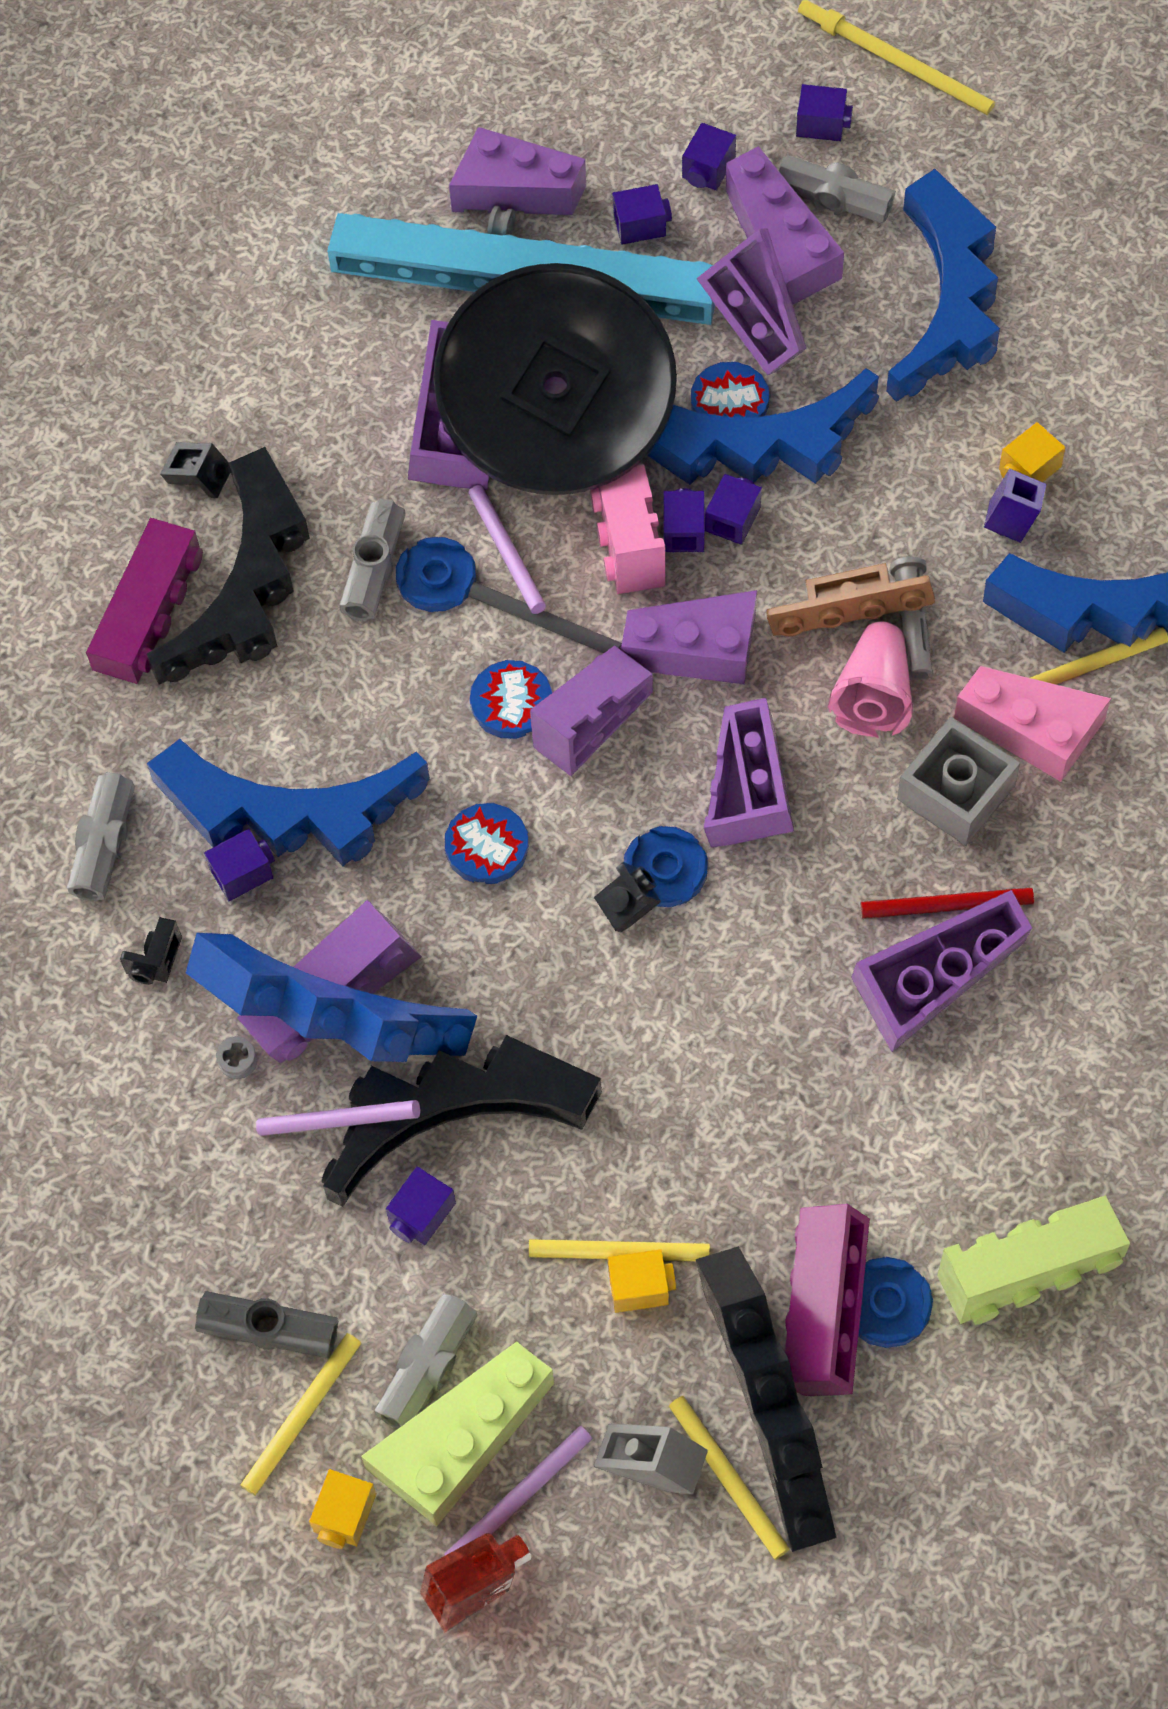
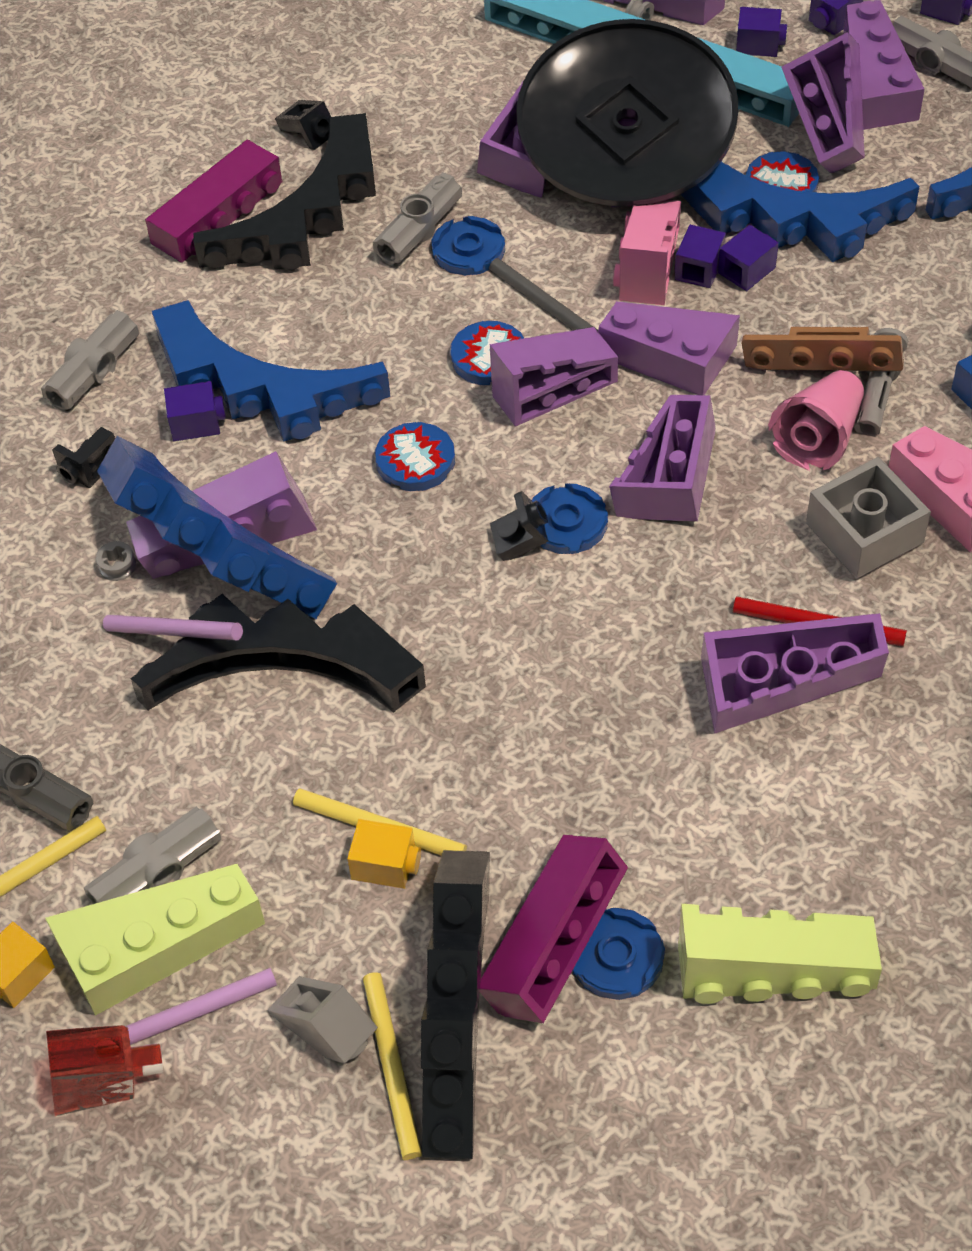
camera: 20 degrees right, 10 degrees down
dark purple brick [385,1166,456,1245] -> none
lavender bar [468,485,546,614] -> none

